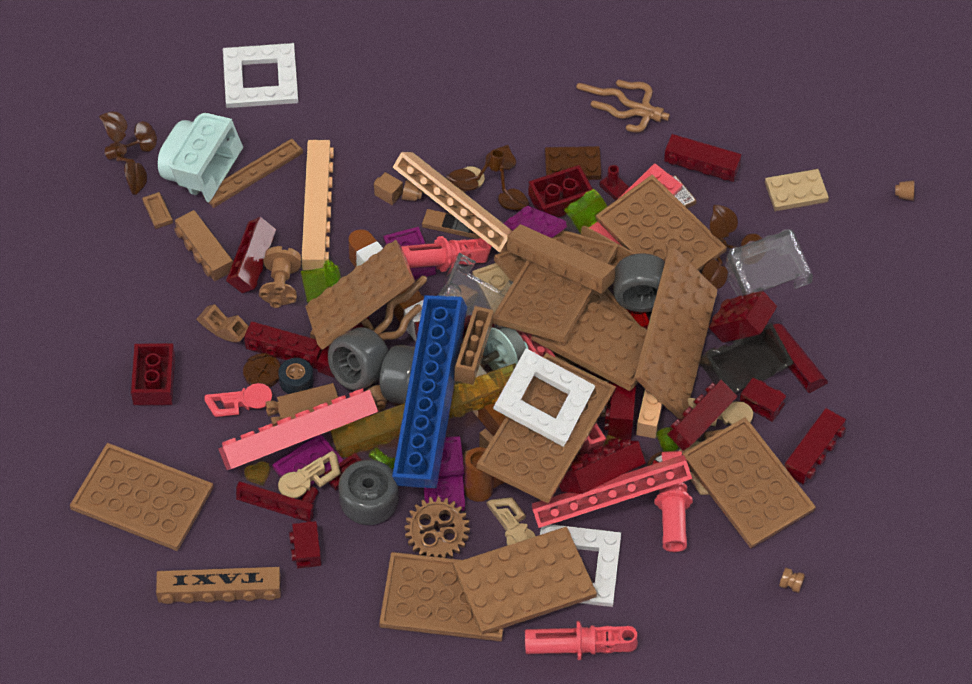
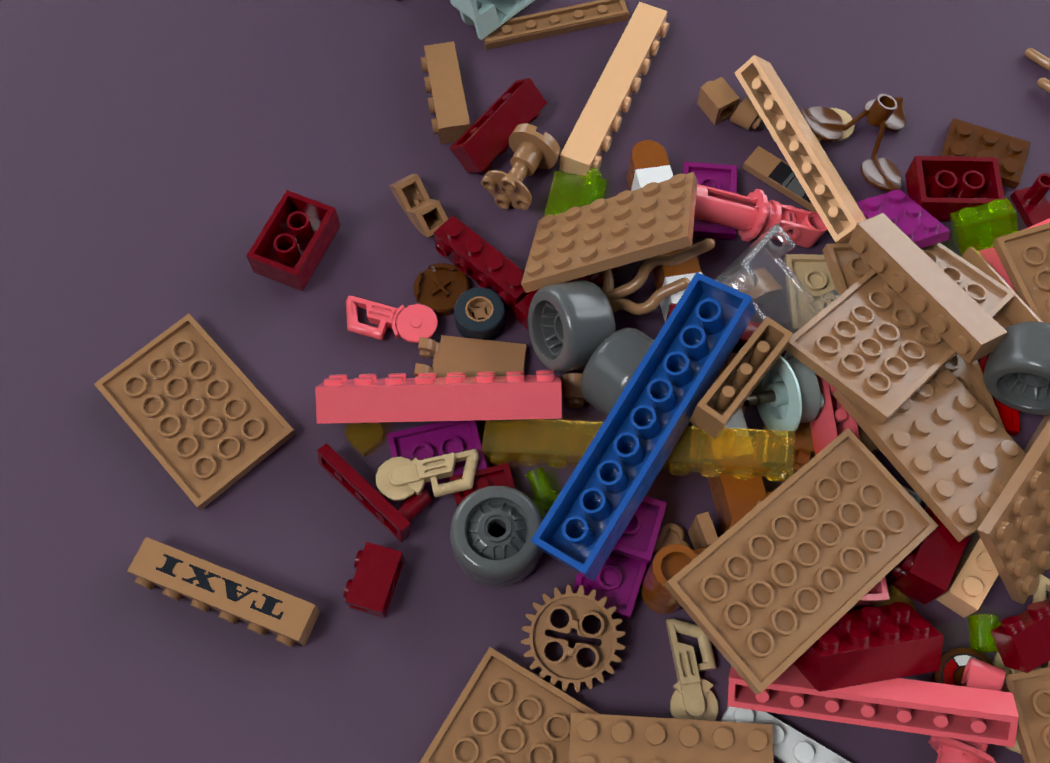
camera: 25 degrees right, 10 degrees up
medium nougat tile [142,192,173,229] -> none
white plate [493,349,595,447] -> none

